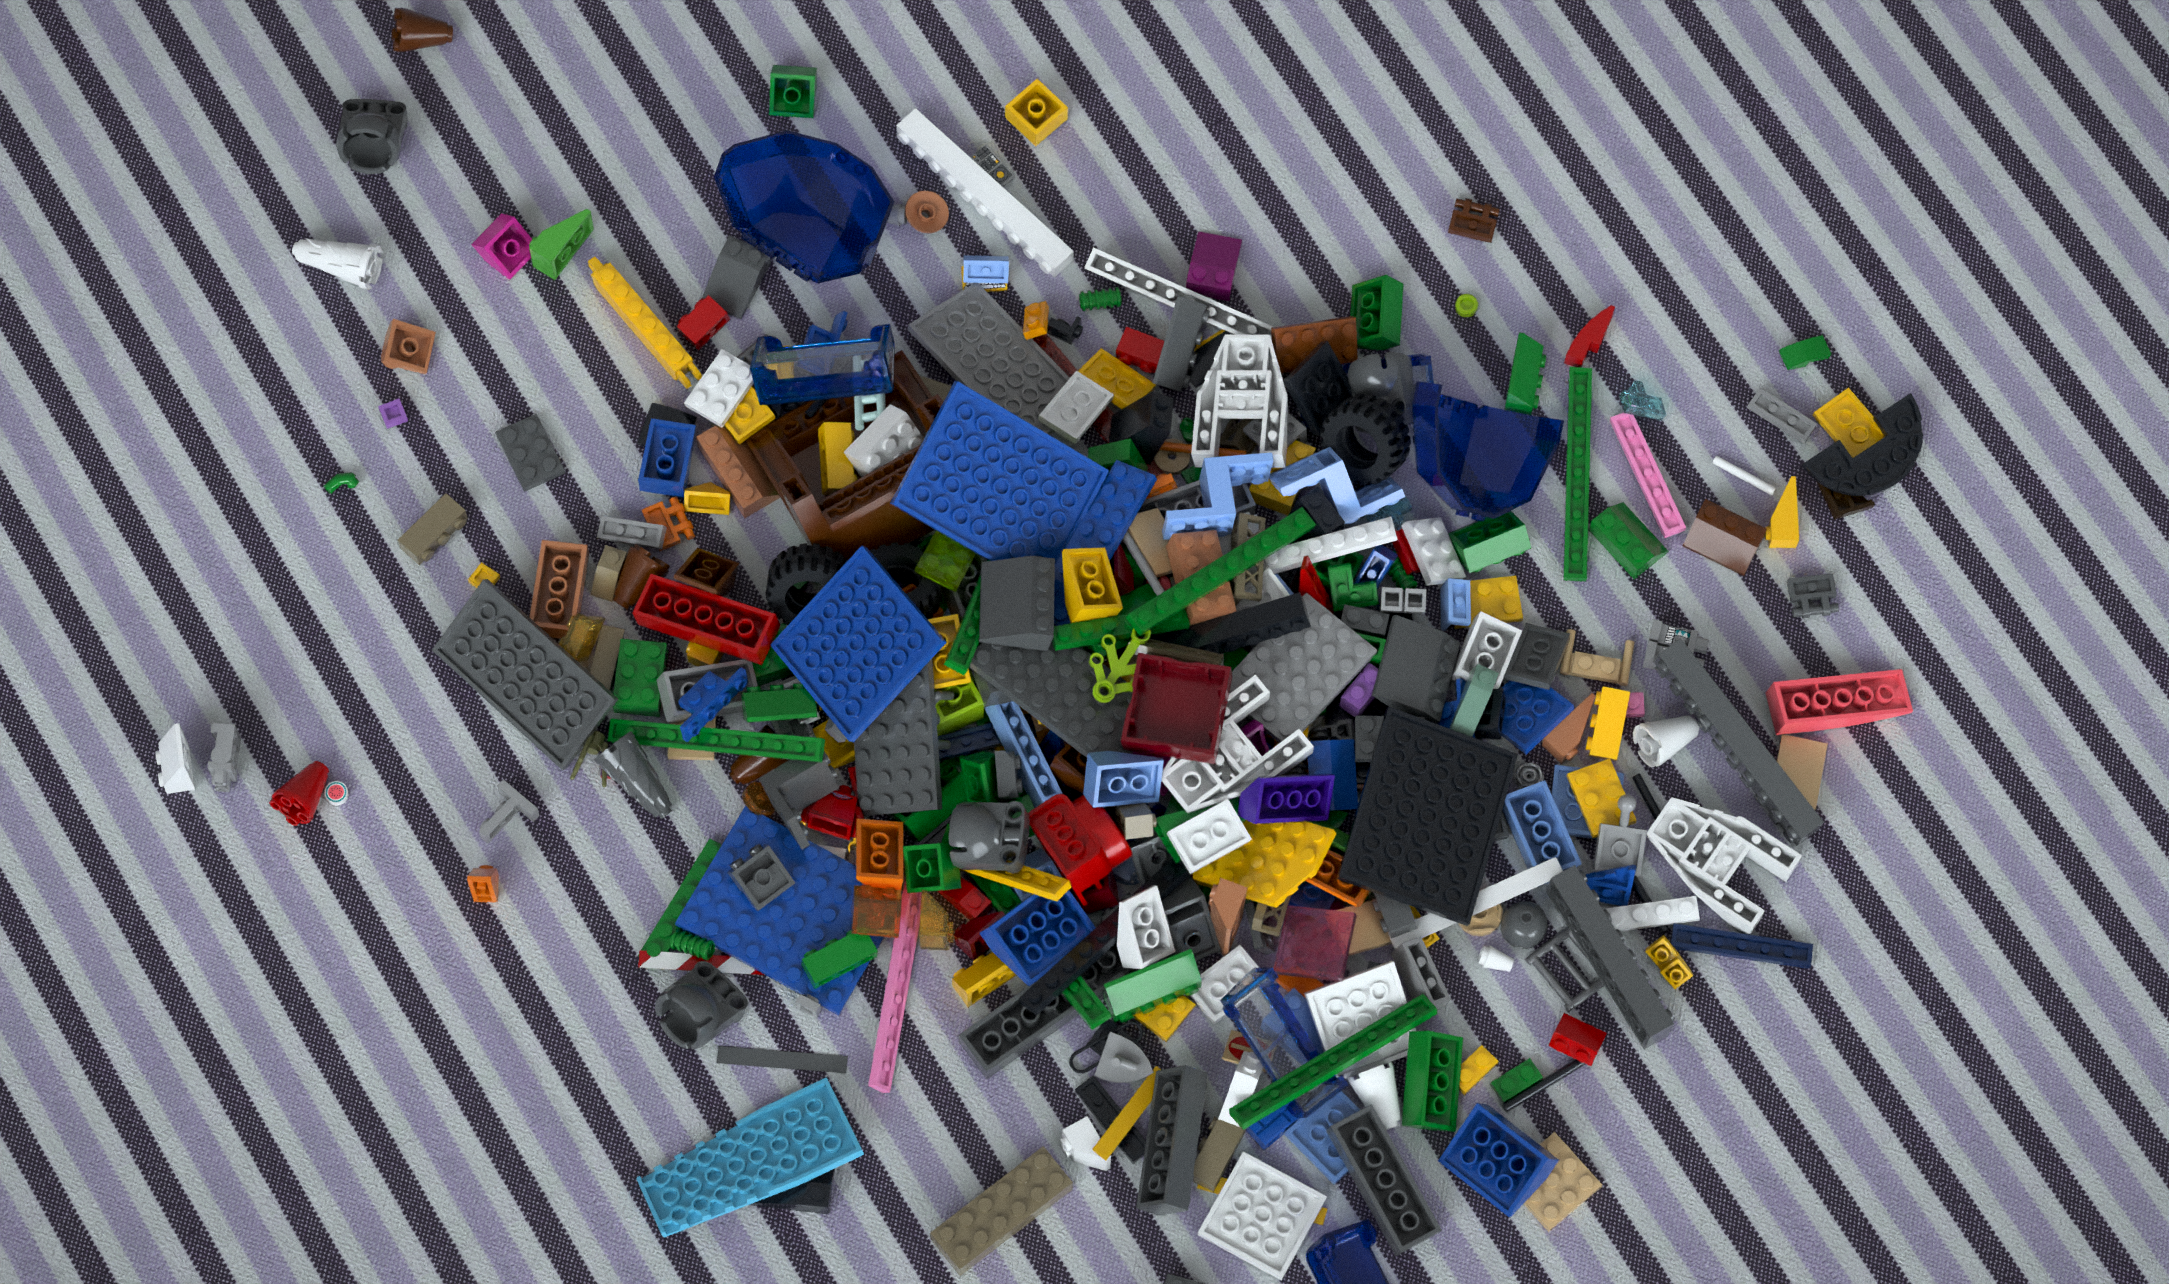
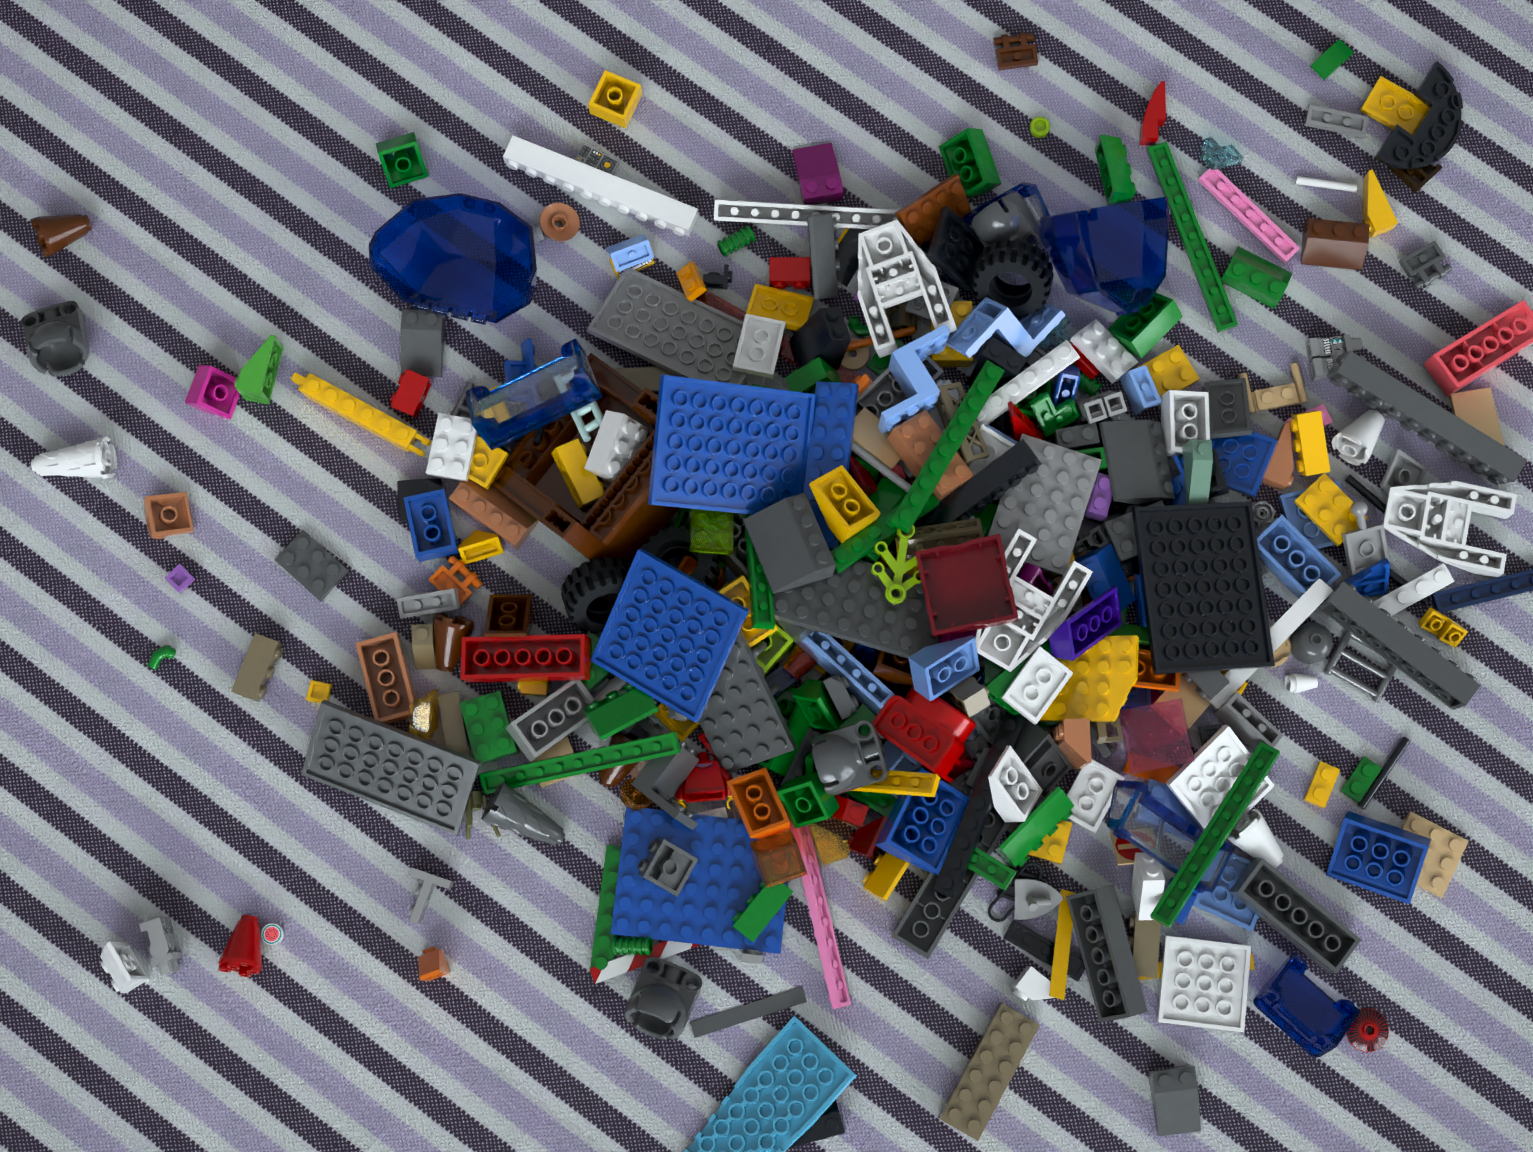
camera: 20 degrees left, 10 degrees up
blue bracket [678,667,748,742] -> none
green slope [1402,1031,1463,1132] -> none
red brick [1548,1013,1607,1066] -> none
none -> clear red piece [783,645,817,679]
none -> light grey slope [1380,449,1427,495]

